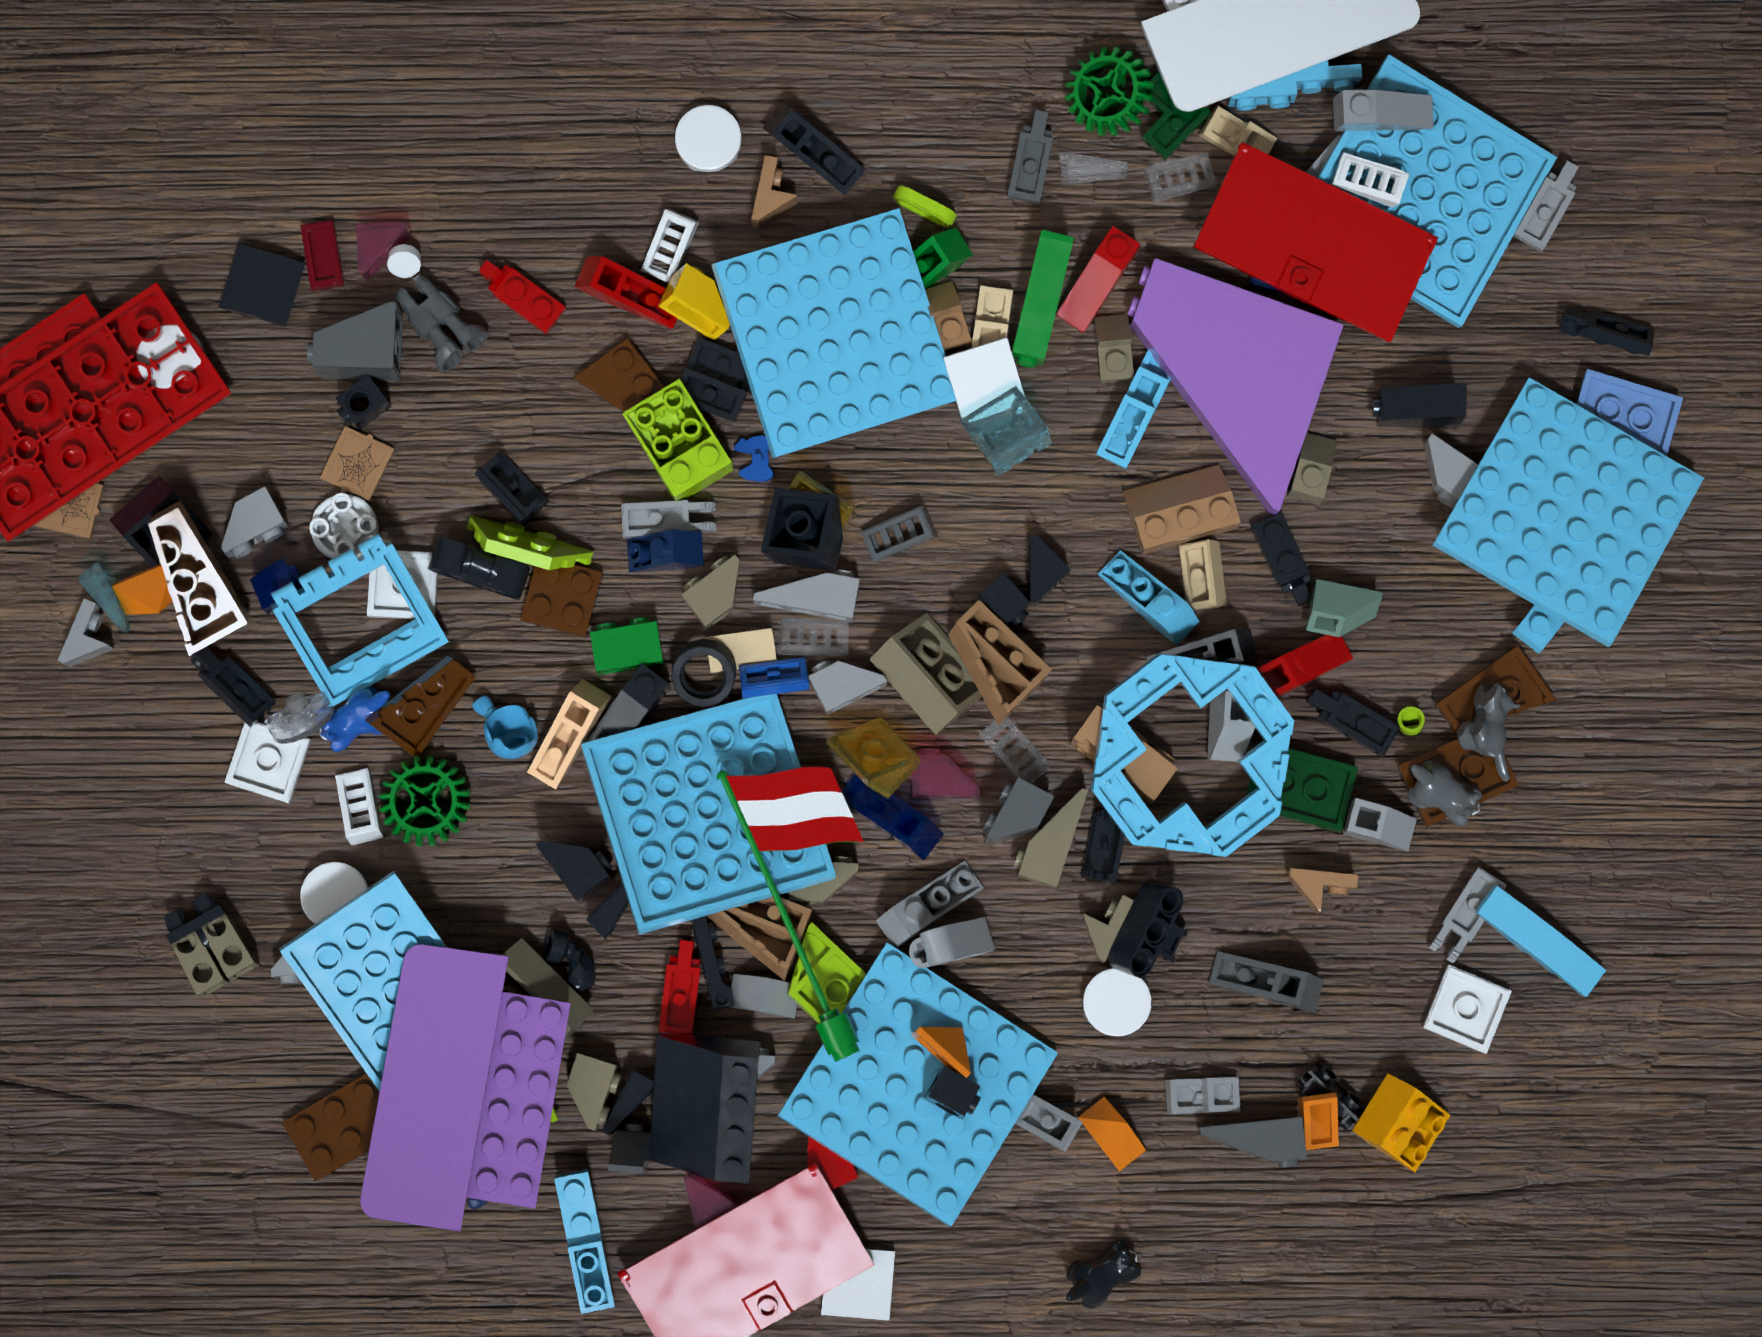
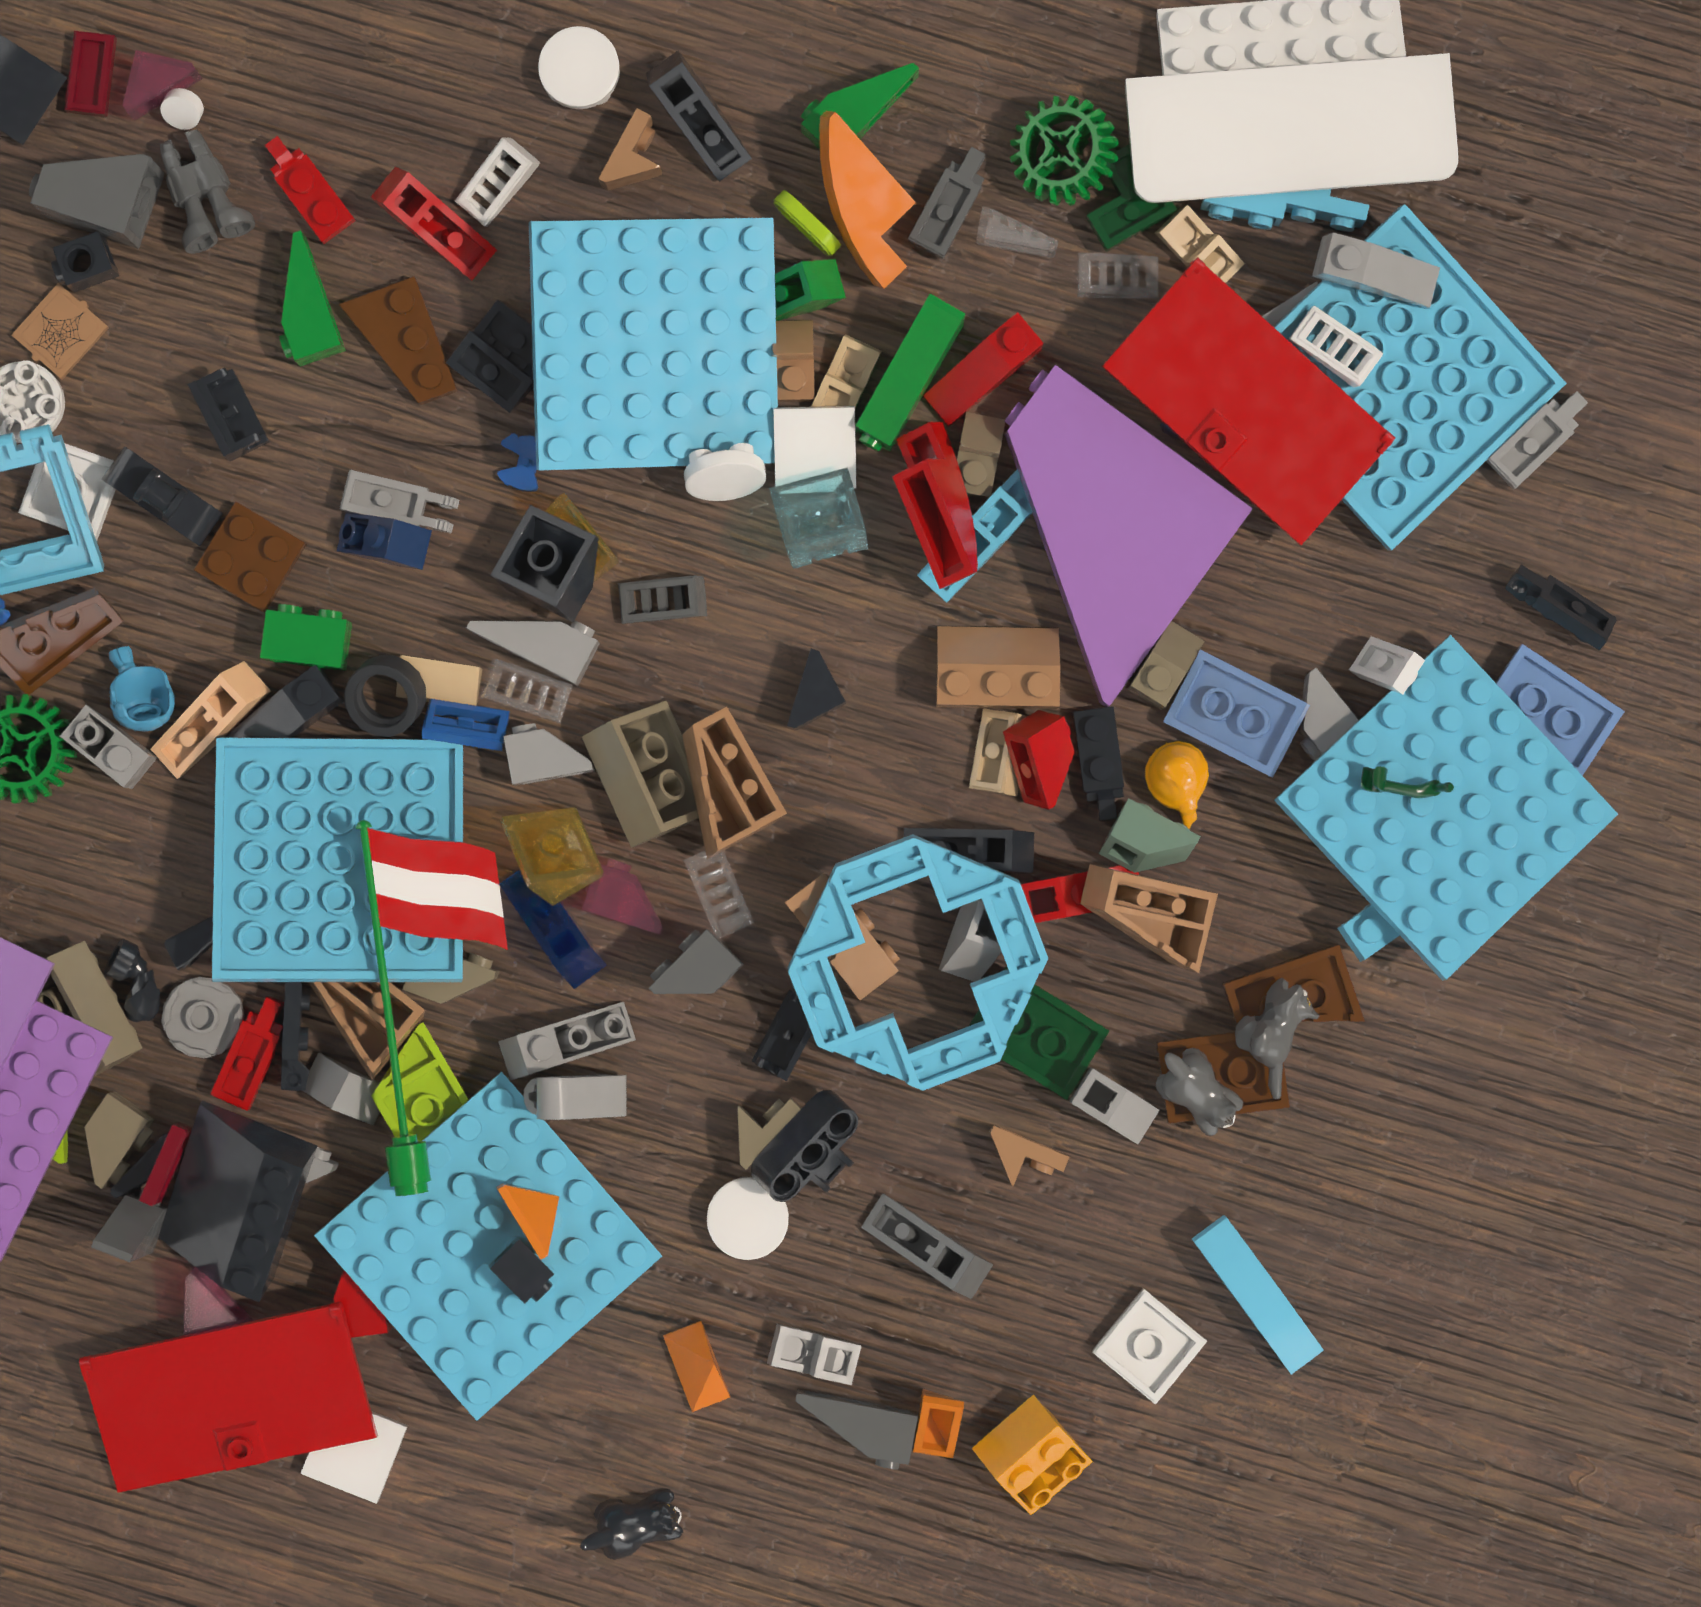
camera: 20 degrees right, 5 degrees up
lime wing [467,515,594,570] -> none
black slope [536,841,613,904] -> none
medium azure slope [554,1169,615,1314] -> none
lime slope [622,379,734,501] -> none
yellow slope [658,263,730,341] -> none
dark tan slope [681,555,740,631] -> none
black brick [978,573,1030,628] -> none
dark tan slope [1013,788,1088,889] -> none
light grey slope [1015,1095,1083,1152] -> none
medium azure slope [1098,550,1200,646] -> none
black hinge [1297,1062,1365,1130] -> none
black hinge [1306,689,1400,757] -> none
black slope [1371,383,1467,429] -> none
lime hinge [1397,707,1425,736] -> none
light grey hinge [1429,867,1507,963] -> none
none -> light grey slope [60,705,158,789]
none -> dark red tile [139,1122,192,1206]
none -> light grey tile [162,977,245,1058]
none -> green slope [279,230,346,367]
none -> white tile [684,443,766,501]
none -> green slope [801,63,919,149]
none -> orange slope [819,111,916,289]
none -> red slope [892,422,978,589]
none -> red slope [1003,710,1074,810]
none -> medium nougat wedge [1080,864,1218,973]
none -> light orange hat [1145,741,1209,829]
none -> medium blue plate [1163,650,1310,778]
none -> white plate [1349,636,1425,695]
none -> dark green piece [1361,766,1454,798]

